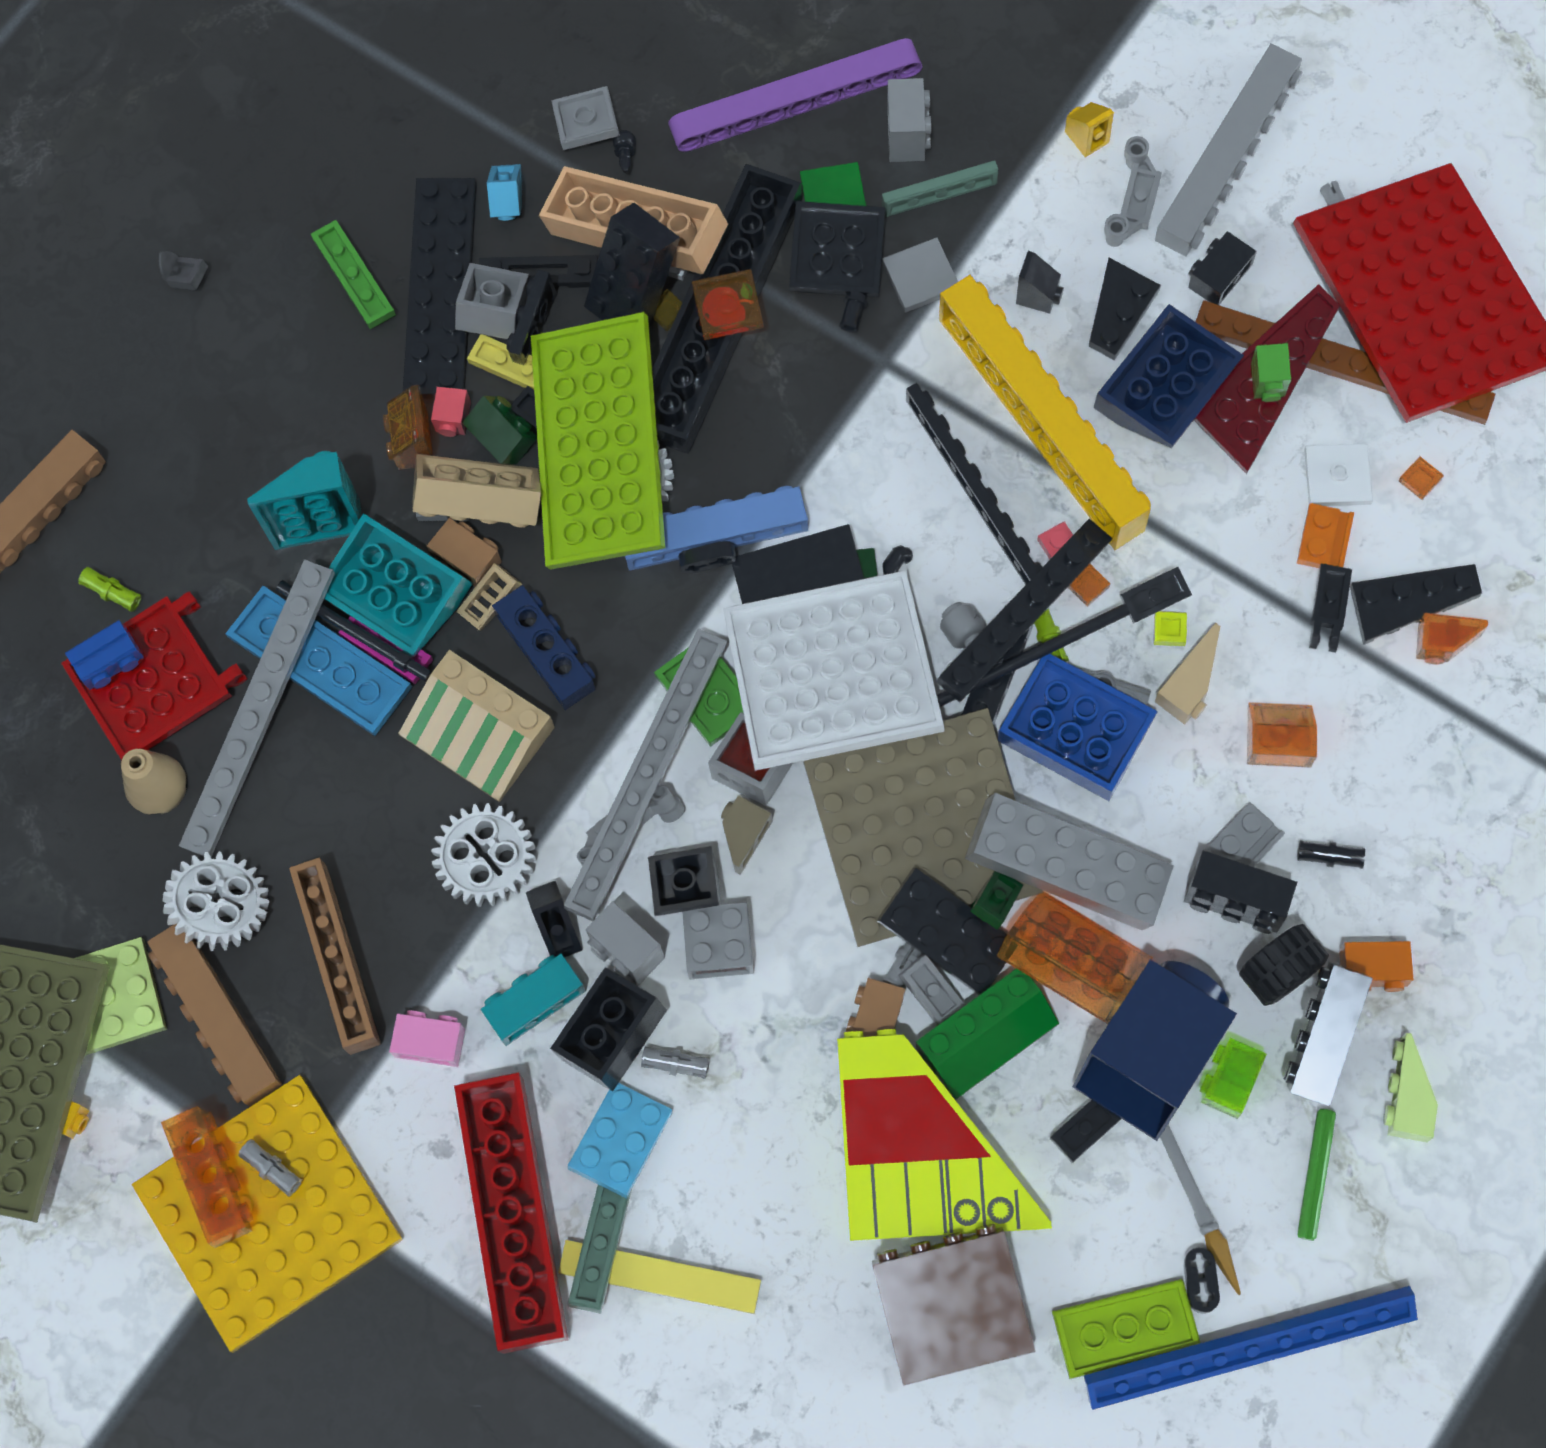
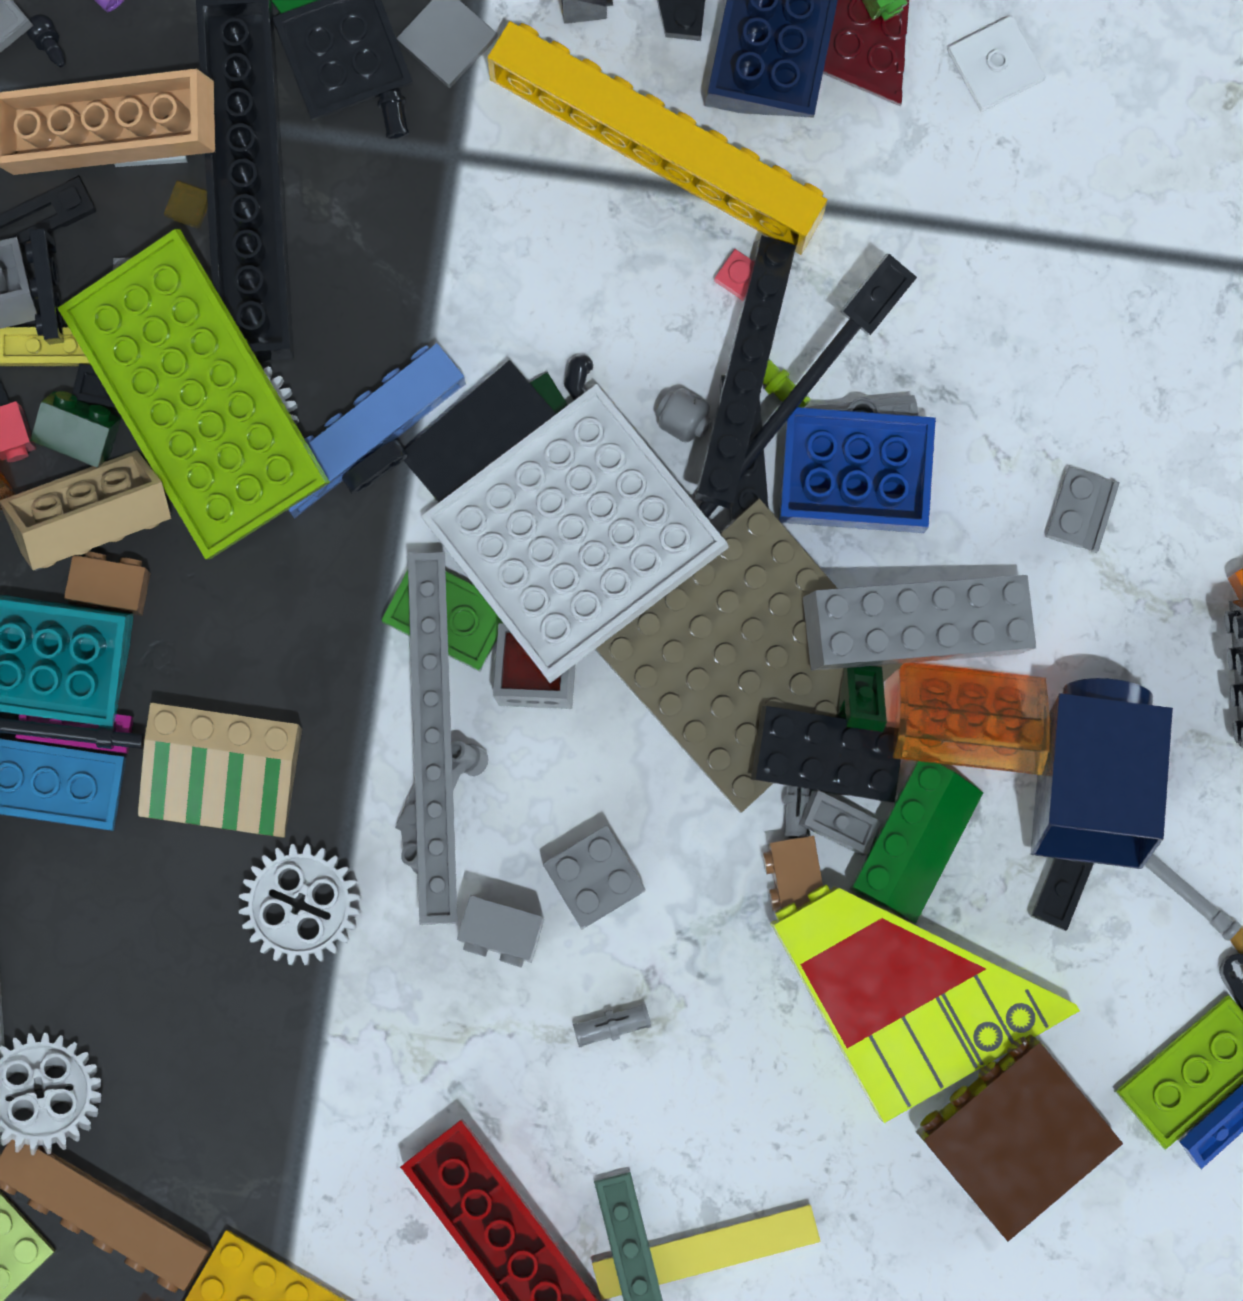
camera: 35 degrees left, 10 degrees up
medium nougat brick [289,857,381,1055] -> none
bright pink brick [389,1010,465,1067] -> none
tan slope [456,563,523,631] -> none
teal brick [480,954,586,1046] -> none
dark blue brick [492,585,596,710] -> none
black slope [526,881,582,957] -> none
black brick [550,967,667,1092] -> none
medium azure plate [568,1083,672,1199] -> none
black brick [584,203,680,327] -> none
black slope [648,846,720,916] -> none
clear orange tile [692,269,764,340] -> none
dark tan slope [721,795,773,875] -> none
black plate [906,383,1043,585] -> none
clear orange tile [1068,564,1110,607] -> none
neon yellow plate [1154,611,1187,646] -> none
tan slope [1155,623,1221,725] -> none
black brick [1184,850,1298,934] -> none
clear neon green brick [1199,1038,1267,1119] -> none
black tyre [1239,924,1329,1006] -> none
clear orange slope [1247,702,1317,768] -> none
orange plate [1296,503,1354,568] -> none
black pin [1298,840,1365,869] -> none
black hinge [1309,563,1352,653] -> none
black wing [1350,564,1482,645] -> none
clear orange tile [1399,456,1444,500] -> none
clear orange slope [1416,613,1488,665] -> none

